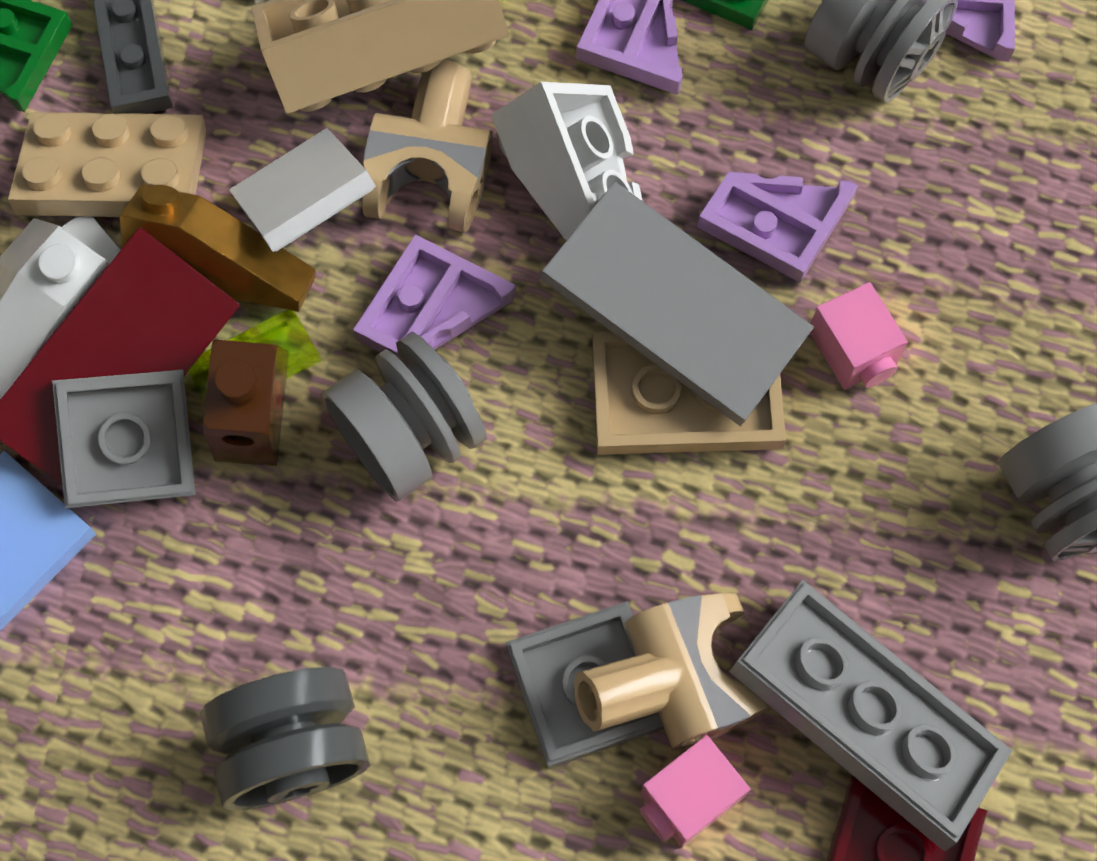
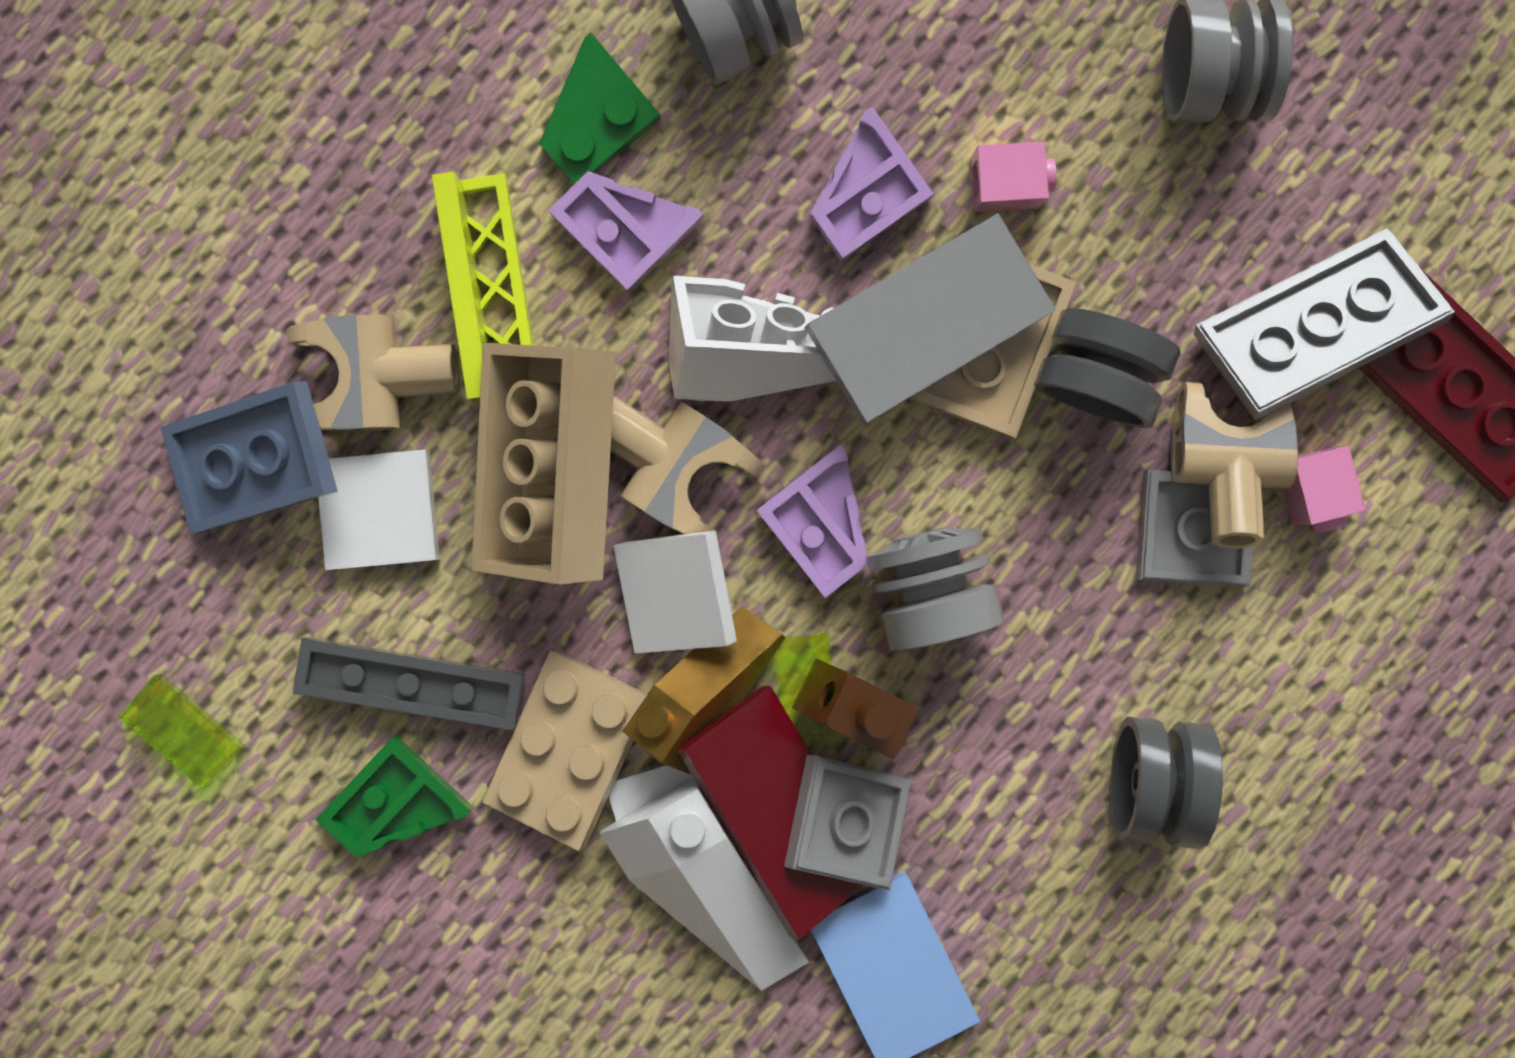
camera: 65 degrees left, 20 degrees up
none -> dark grey wheel [1033,308,1181,428]

